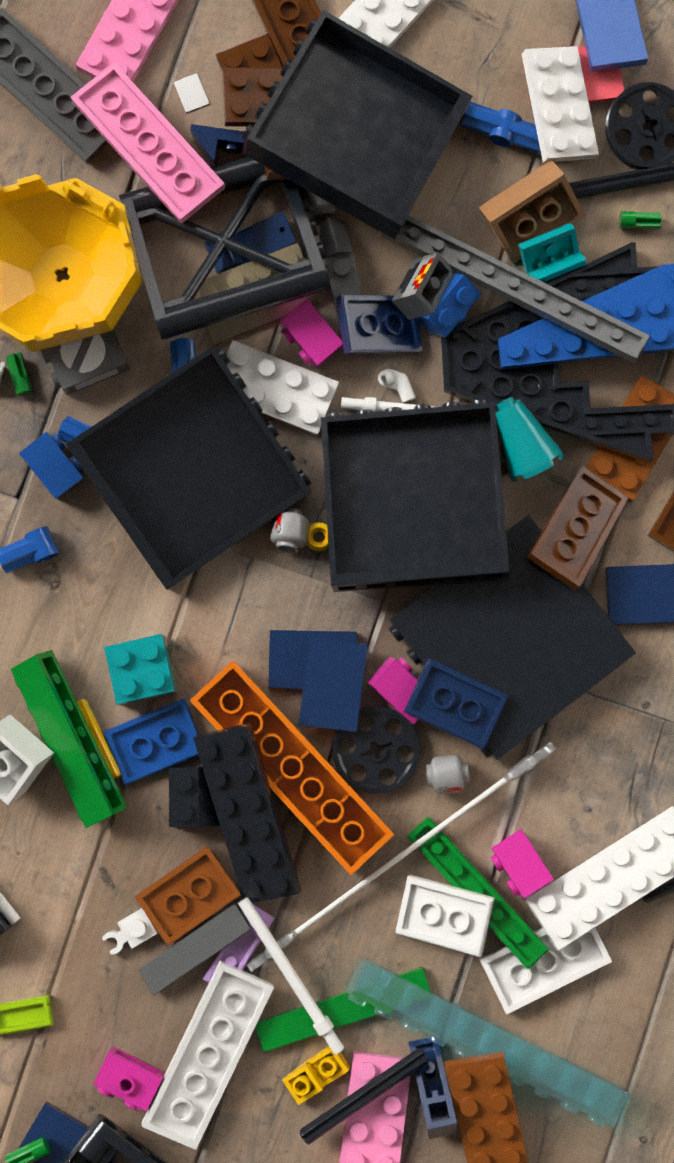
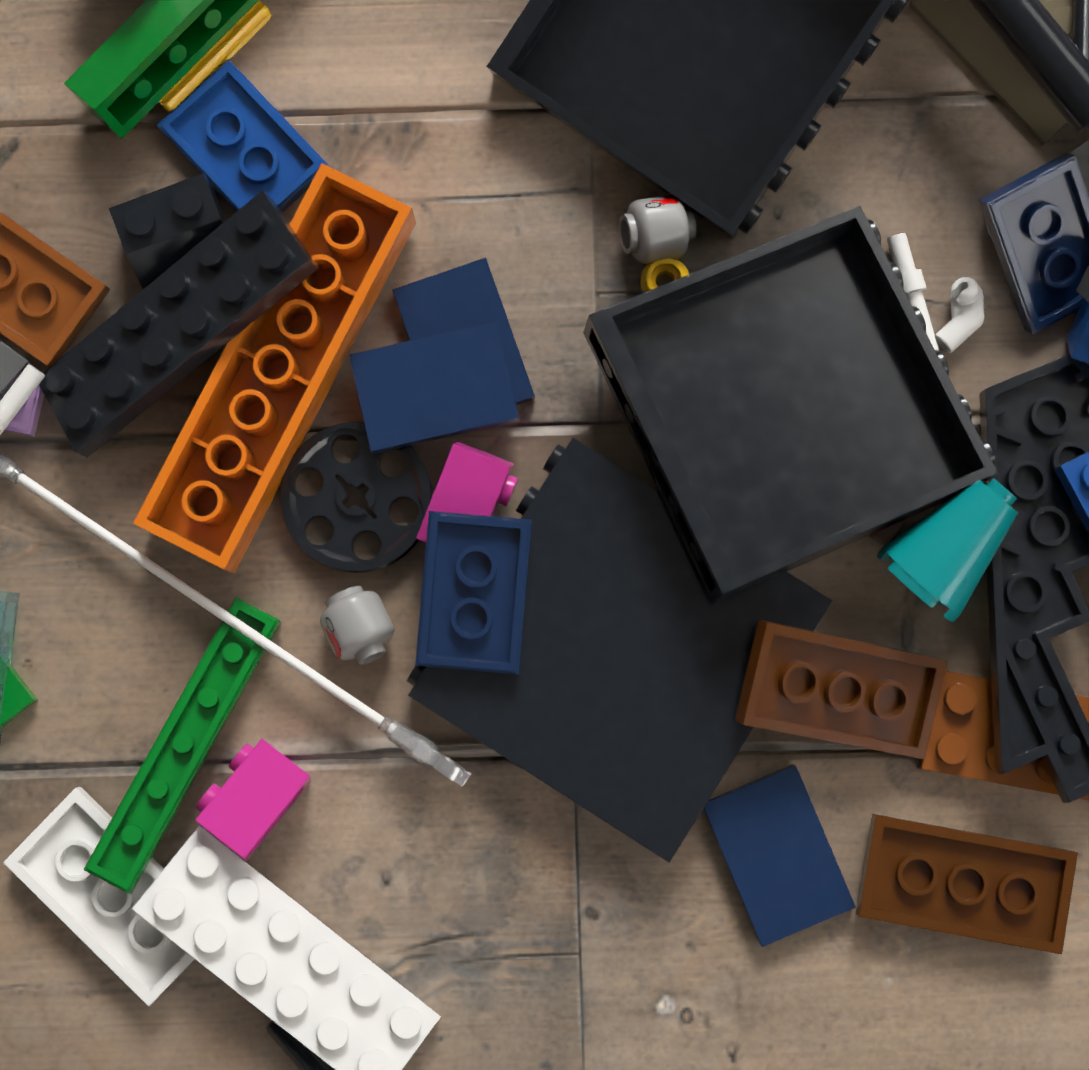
camera: 75 degrees right, 0 degrees up
teal brick [104,634,177,705] -> none
white plate [227,340,339,436] -> none
dark pink brick [280,299,343,369] -> none
white tile [395,875,494,957] -> none

